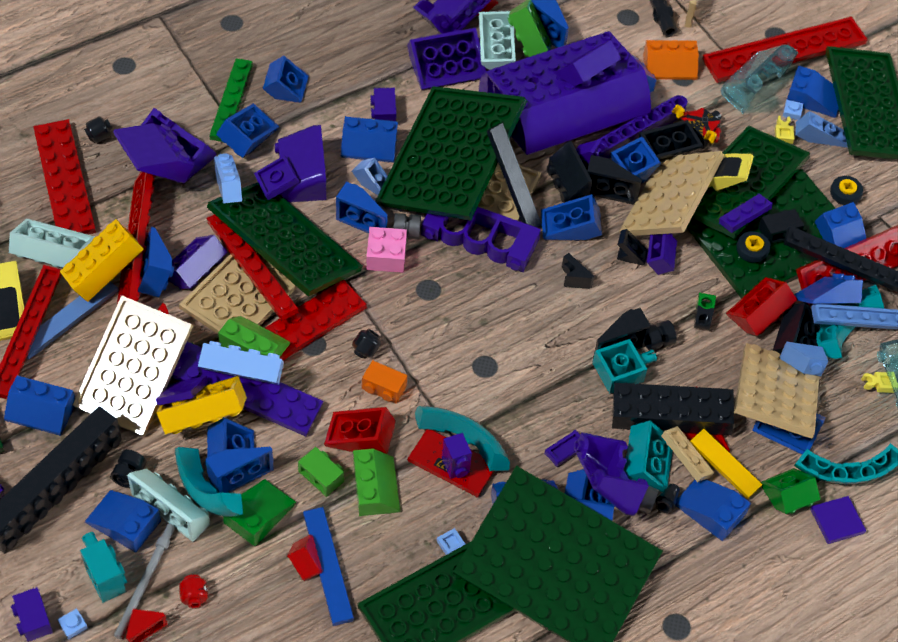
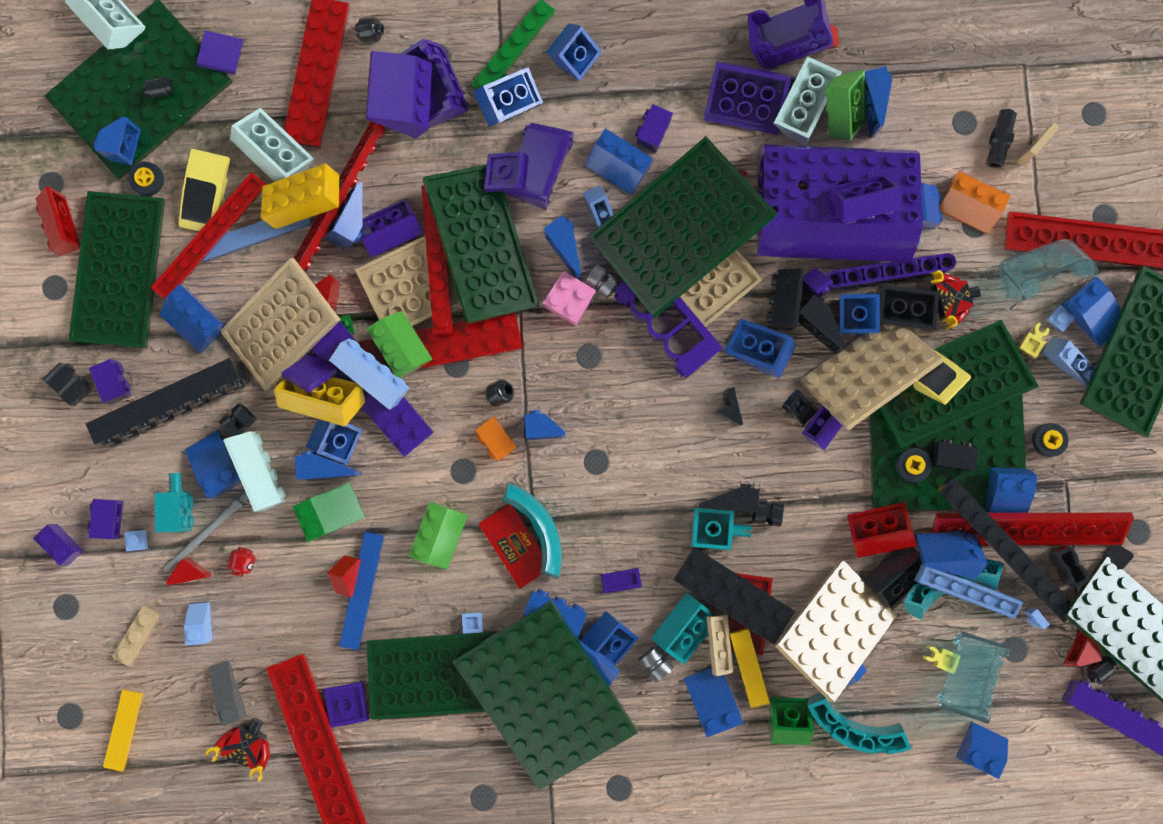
camera: 30 degrees right, 30 degrees up
teal brick [175,447,243,517] -> none
light blue brick [214,154,242,203] -> none
bright green brick [298,447,344,497] -> none
red slope [324,407,396,454] -> none
dark purple brick [442,433,472,479] -> none
tile [486,123,542,227] -> none
dark purple windscreen [574,432,649,516] -> none
black cone [656,484,680,513] -> none
black leg [694,292,716,330] -> none
dark purple plate [719,194,772,233] -> none
medium blue slope [780,341,828,376] -> none
dark purple tile [810,496,866,544] -> none
none -> blue slope [525,410,566,440]

